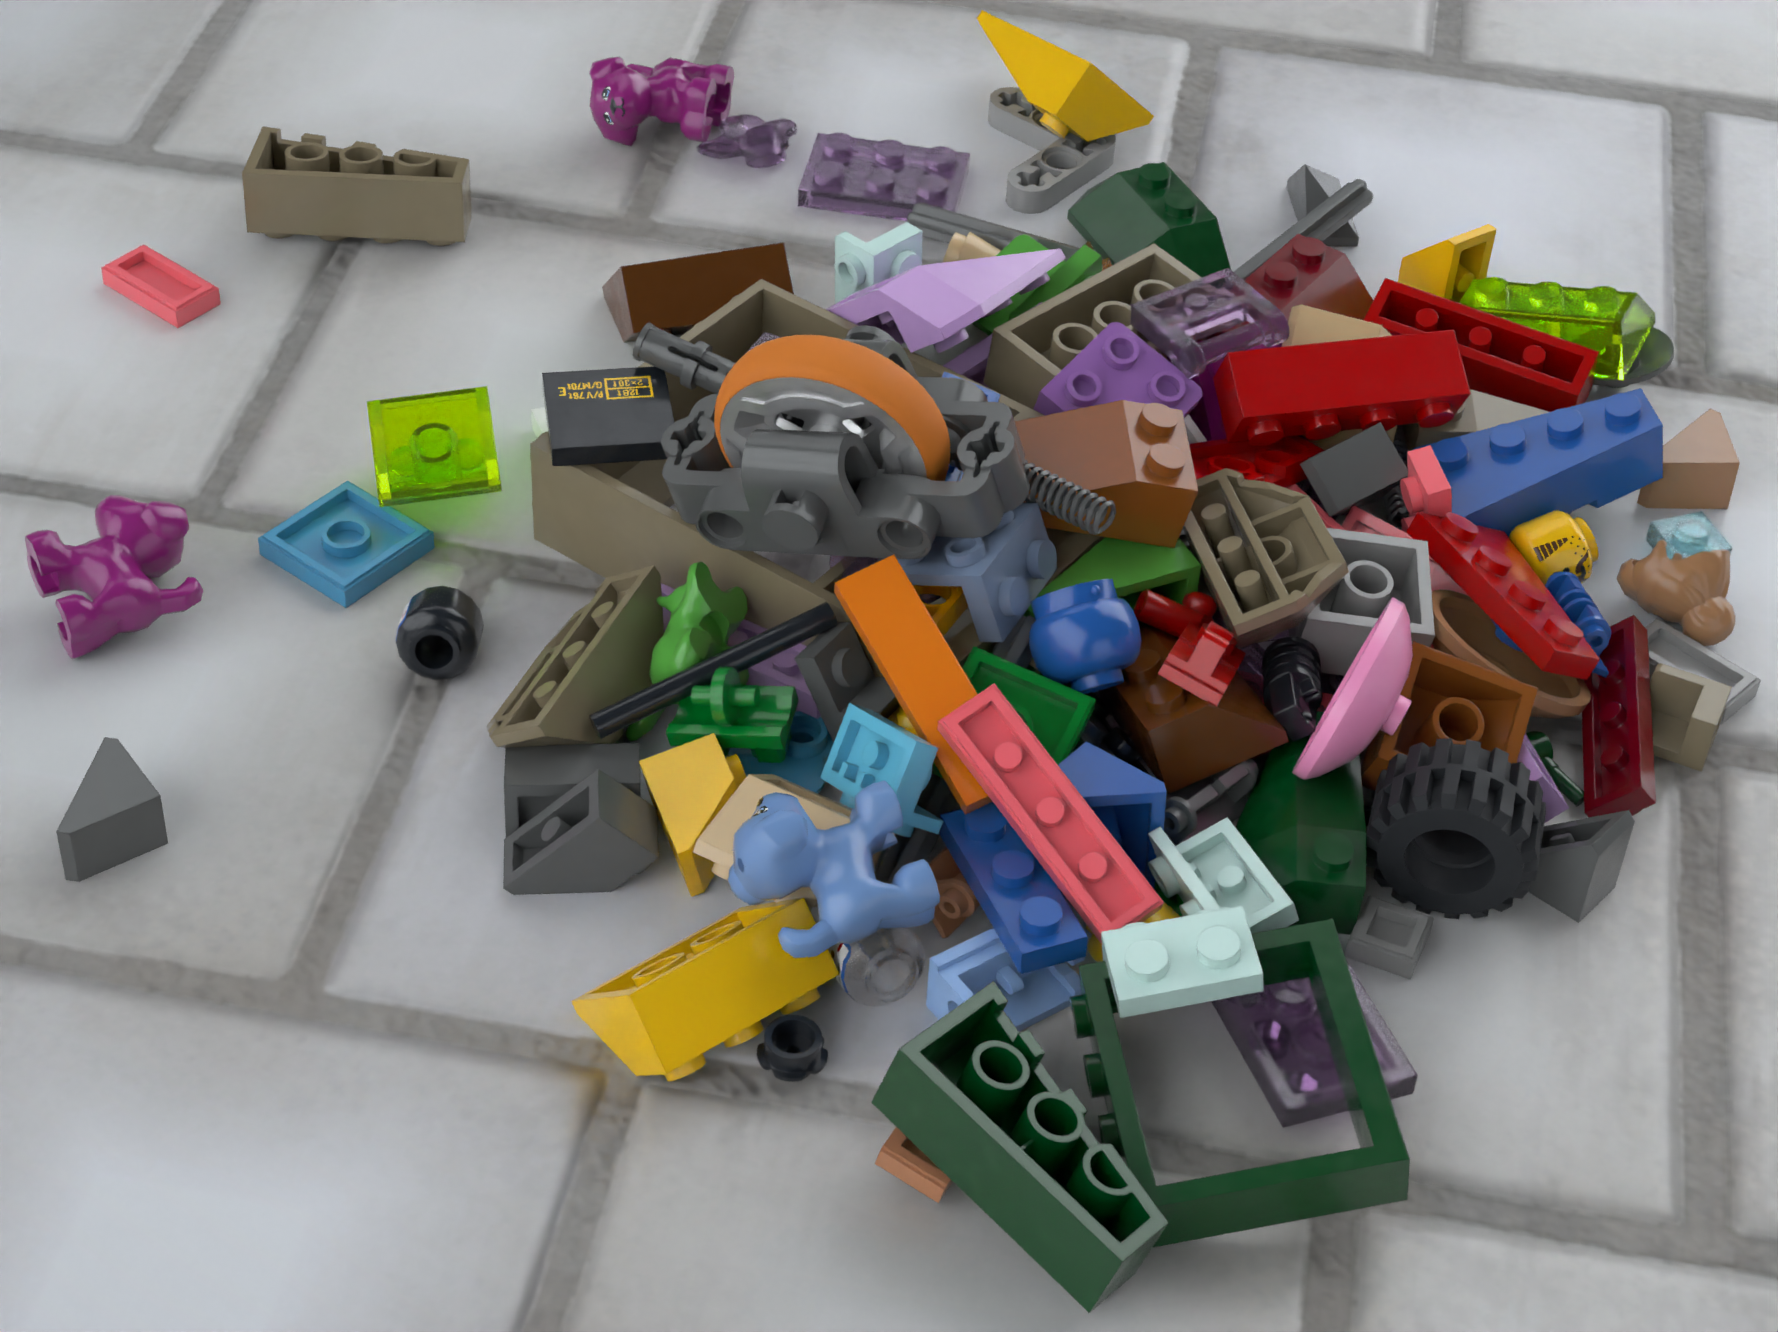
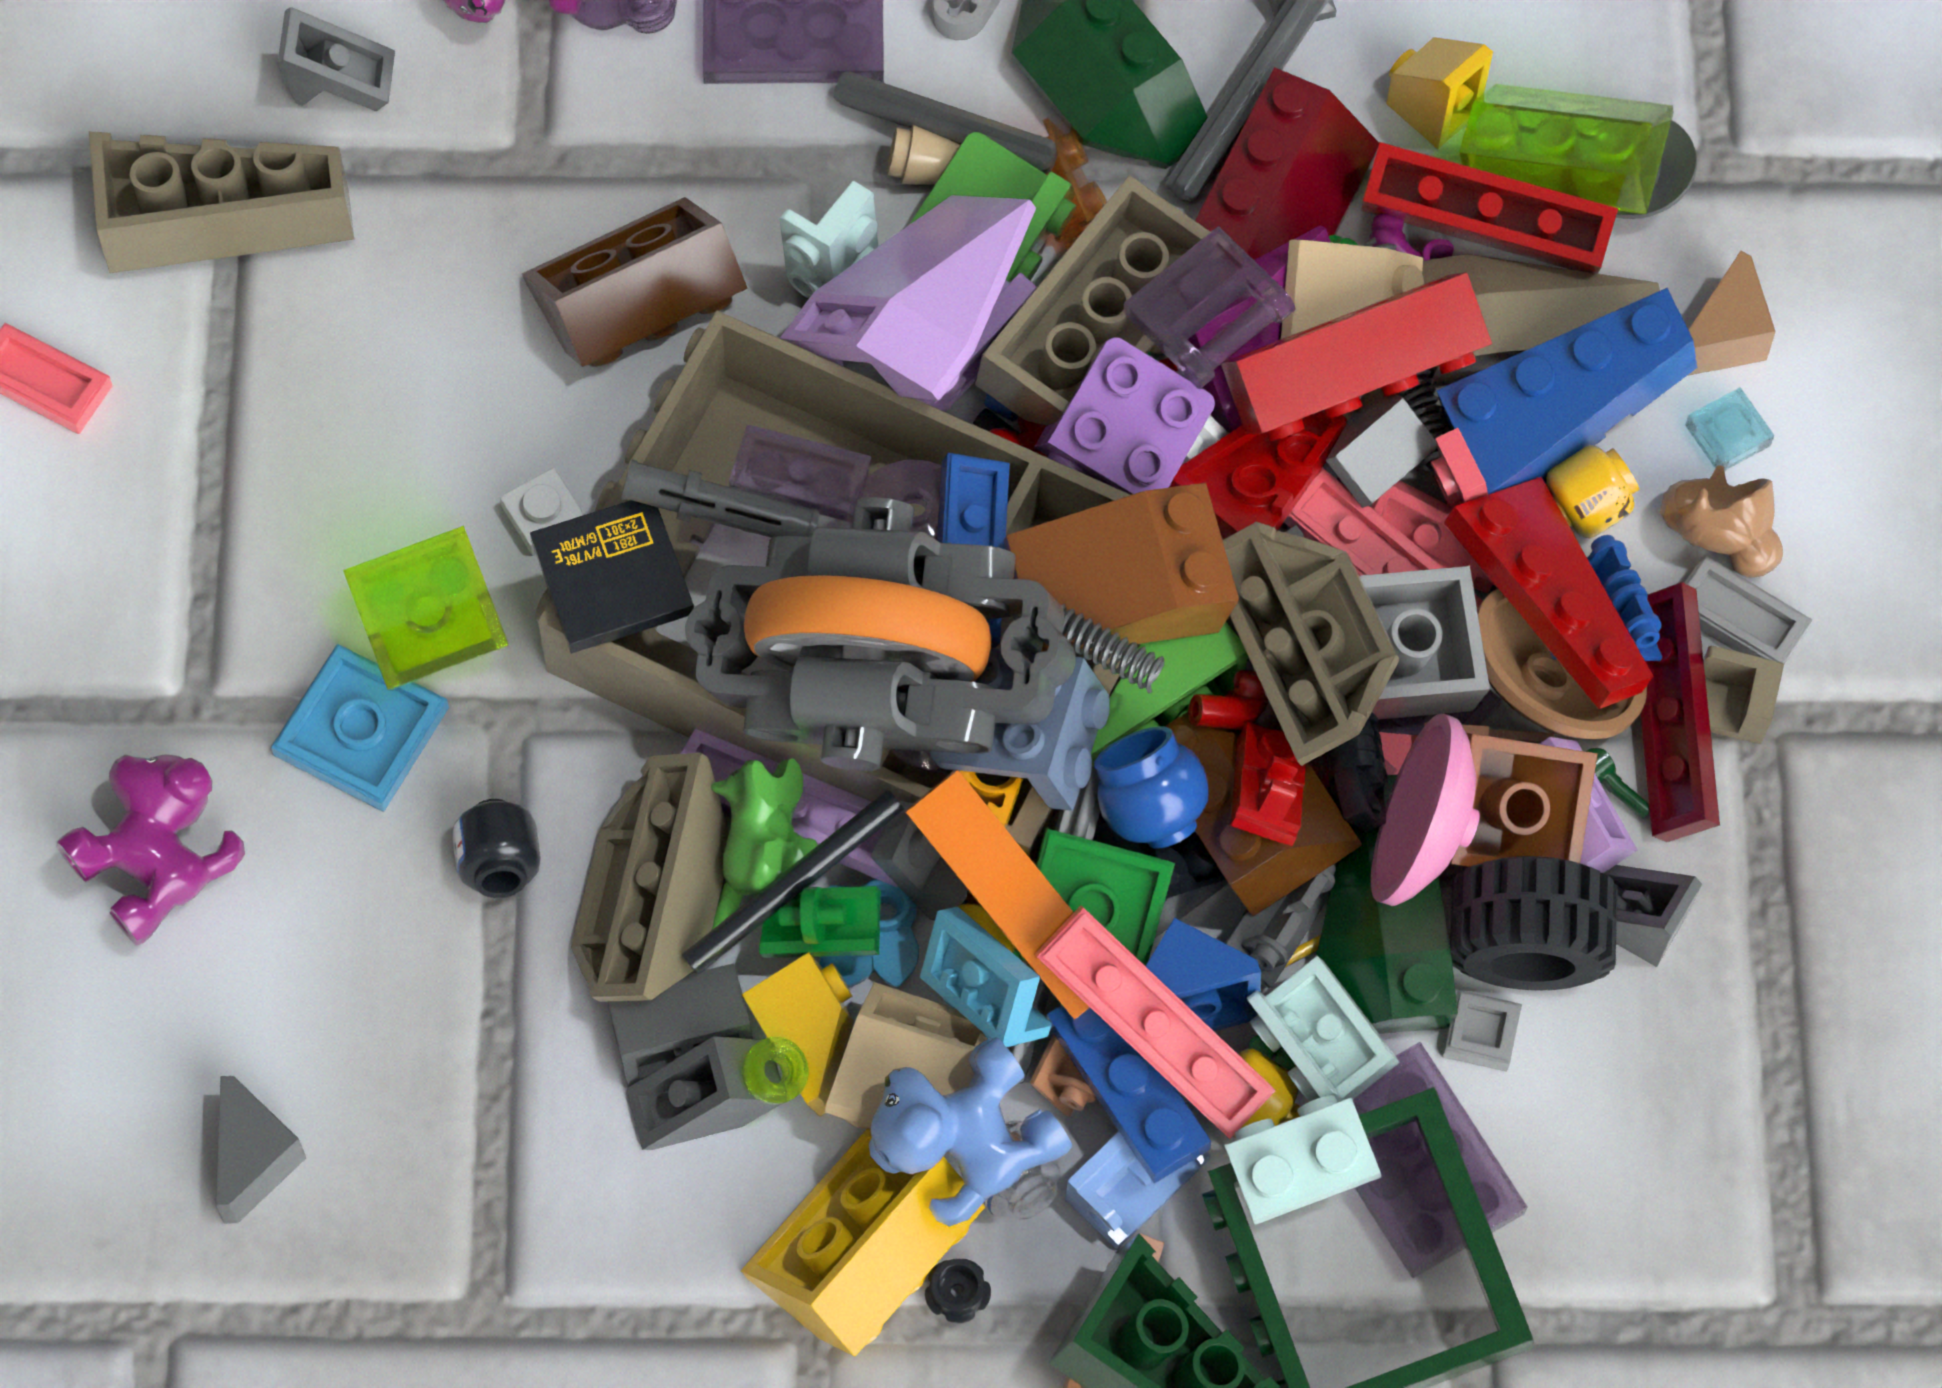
camera: 10 degrees left, 25 degrees up
none -> dark grey slope [277,7,395,111]
none -> clear neon green plate [742,1037,809,1105]

